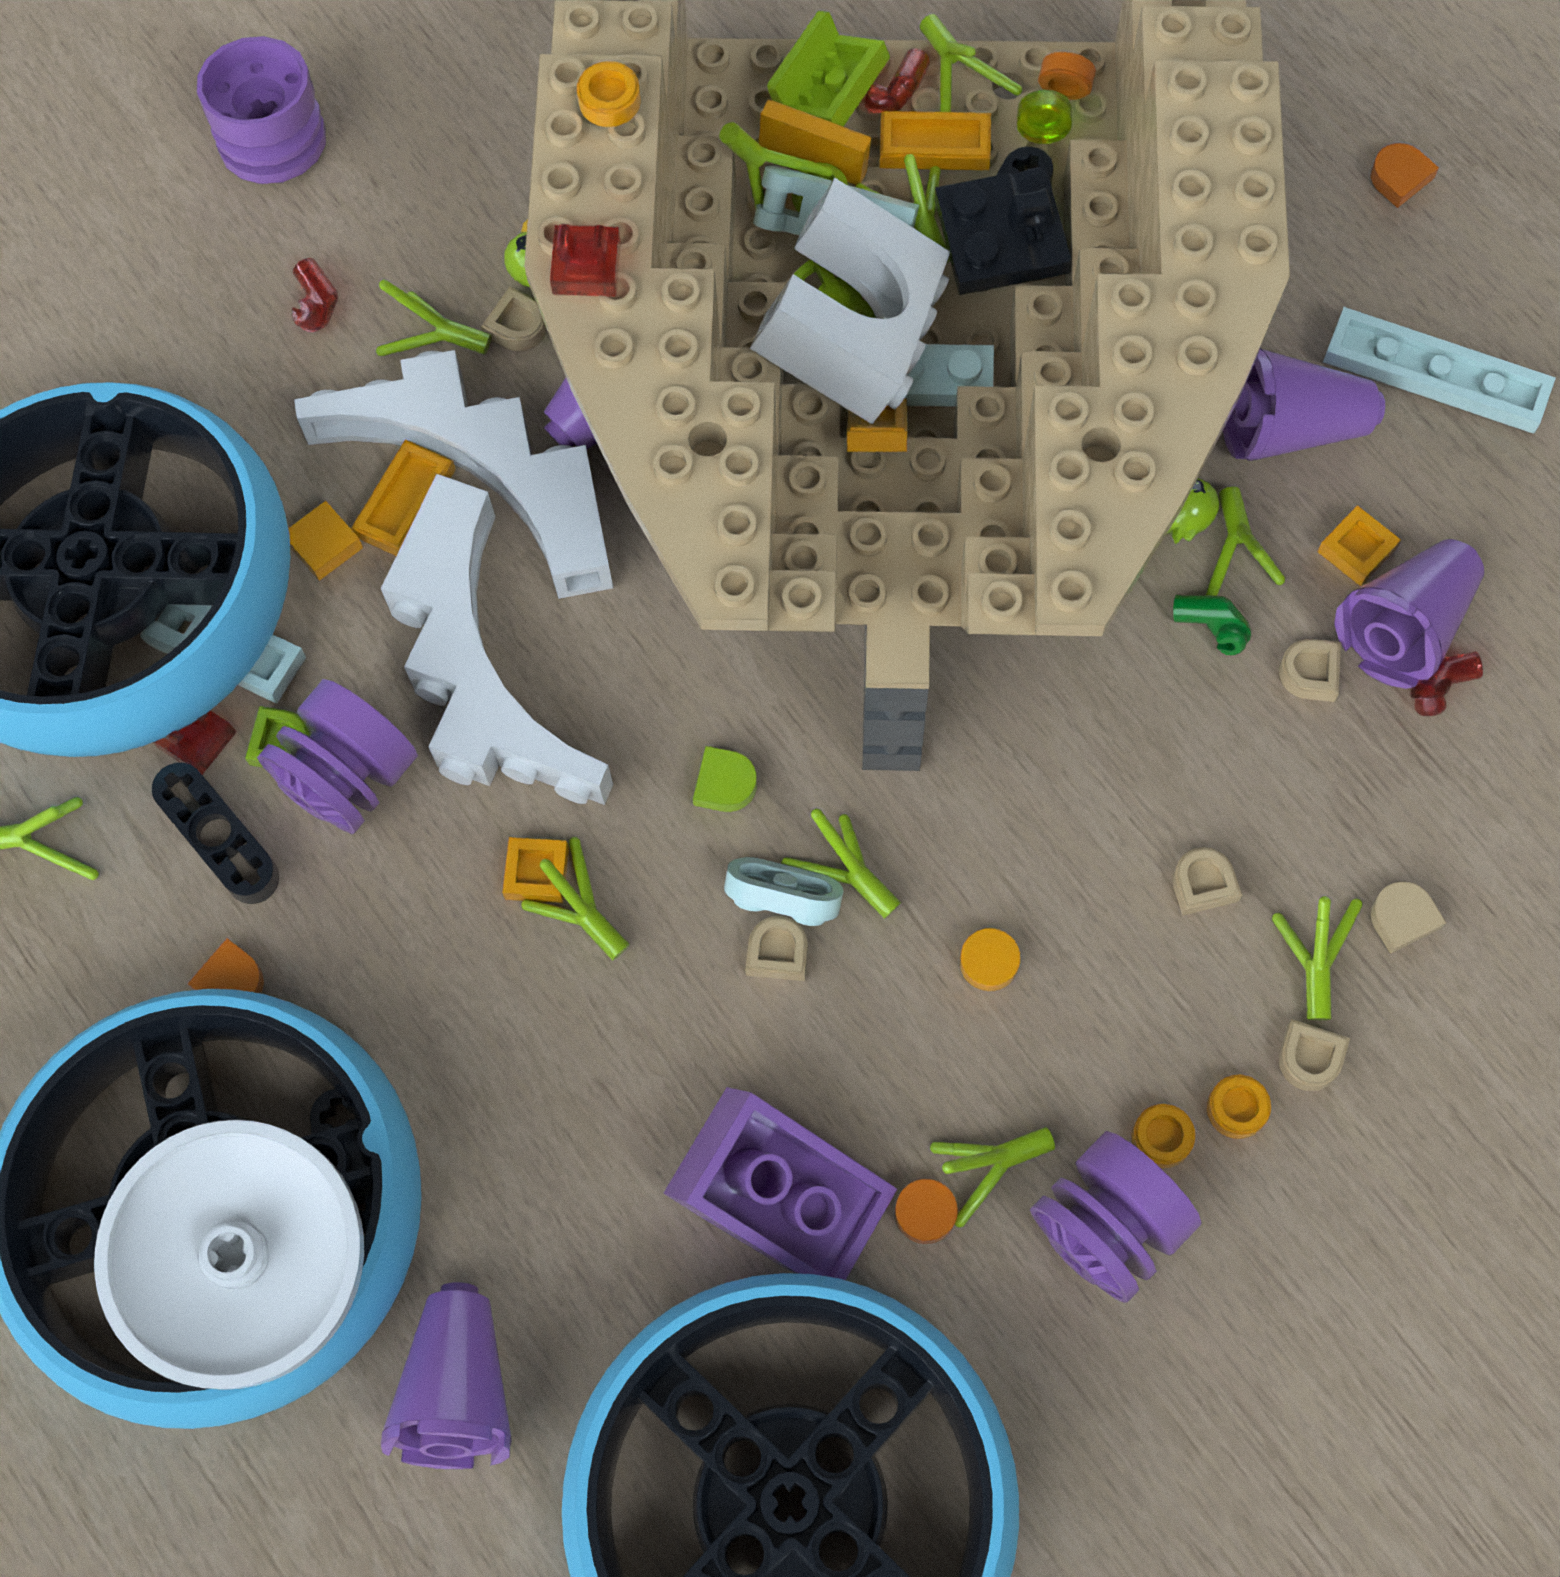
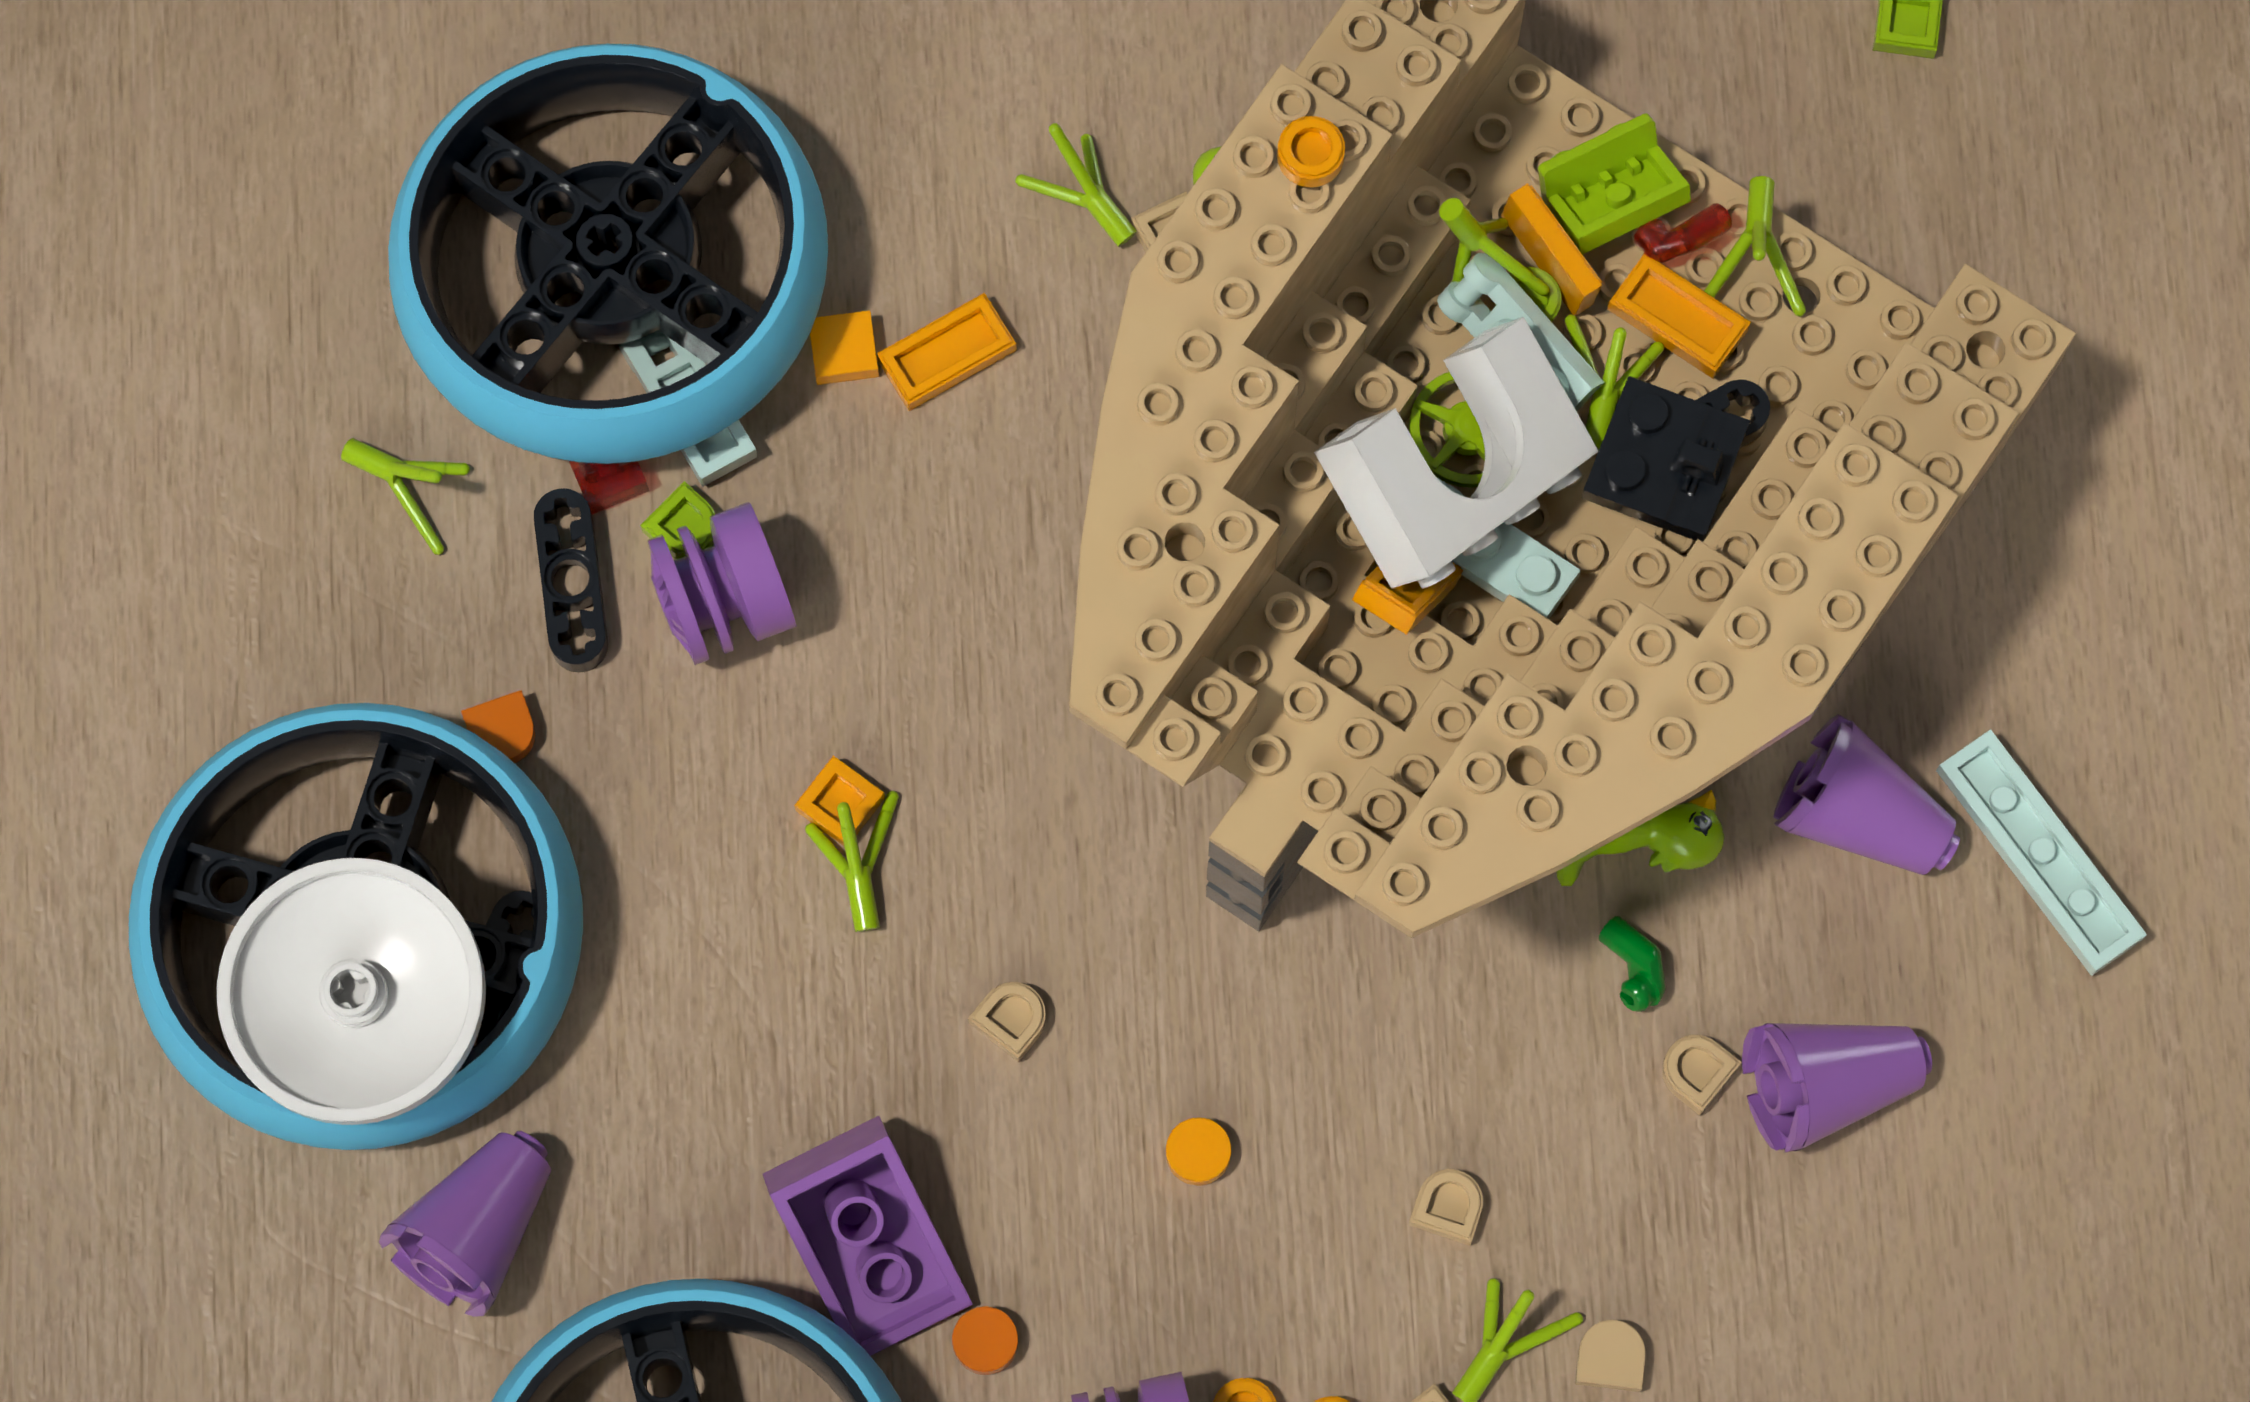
camera: 30 degrees right, 5 degrees up
clear red arm [291,258,338,333] -> none
white arch [294,350,613,599] -> none
white arch [381,474,613,805] -> none
clear red tile [550,224,621,297] -> none
lime tile [693,746,757,812] -> none
light aqua plate [724,857,844,926] -> none
lime plant [781,808,901,919] -> none
lime plant [930,1127,1055,1228] -> none
clear neon green tile [1017,90,1073,144] -> none
orange tile [1038,52,1096,100] -> none
lime plant [1205,486,1285,596] -> none
light orange tile [1317,505,1401,586] -> none
orange tile [1371,143,1439,208] -> none
clear red arm [1410,651,1483,716] -> none

